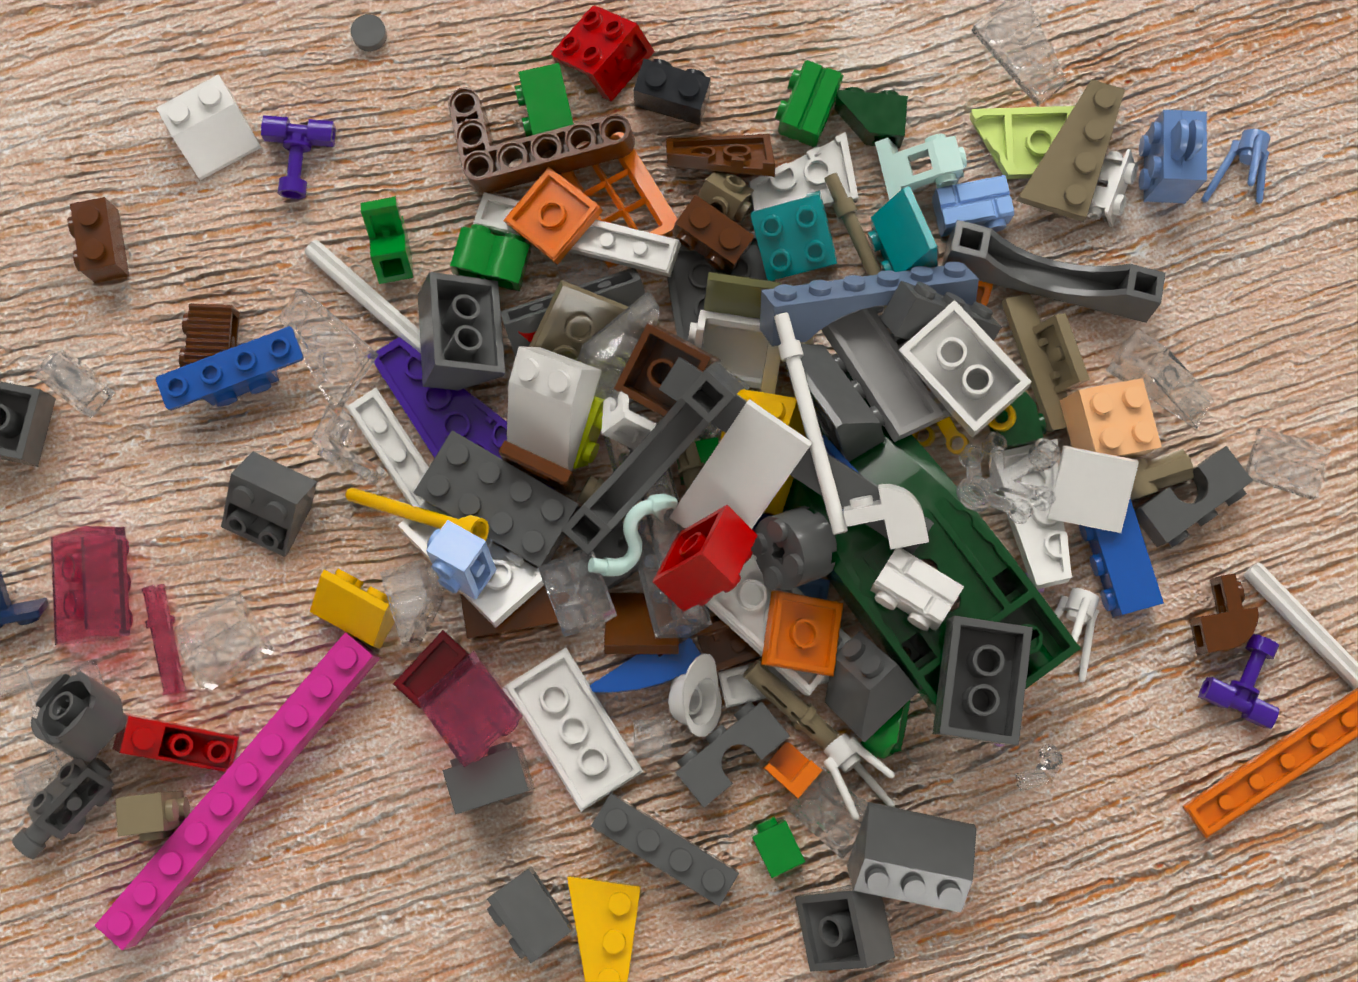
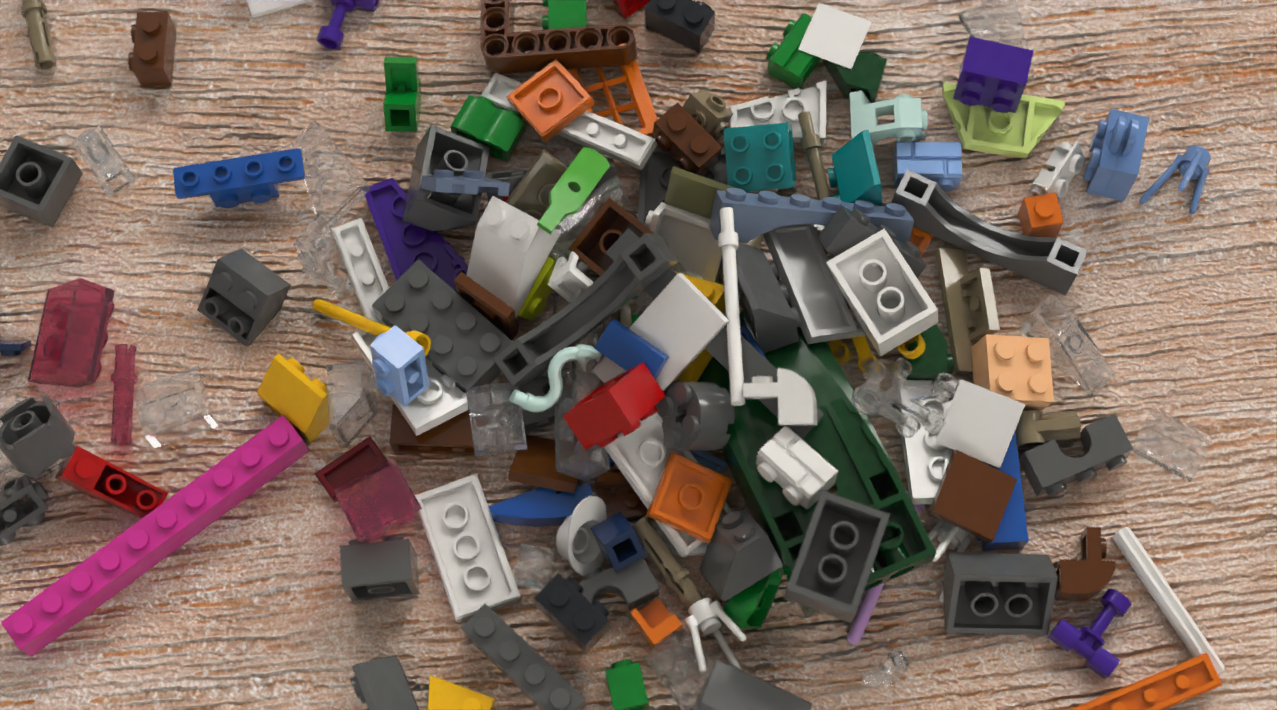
camera: 15 degrees right, 10 degrees down
dark tan brick [115,790,190,842] -> none
reddish brown brick [179,303,240,367] -> none
white axle [304,240,421,353] -> none
reddish brown wing [666,134,775,177] -> none
dark tan wing [1016,79,1125,222] -> none
none -> sand blue wing [421,169,510,196]
none -> black brick [534,573,610,653]
none -> bright green piece [537,147,610,234]
none -> dark blue brick [590,512,646,572]
none -> blue tile [594,319,669,380]
none -> white sticker [798,3,872,69]
none -> reddish brown tile [928,450,1017,542]
none -> dark grey slope [943,552,1058,635]
none -> dark purple brick [953,36,1033,113]
none -> orange brick [1018,192,1064,237]

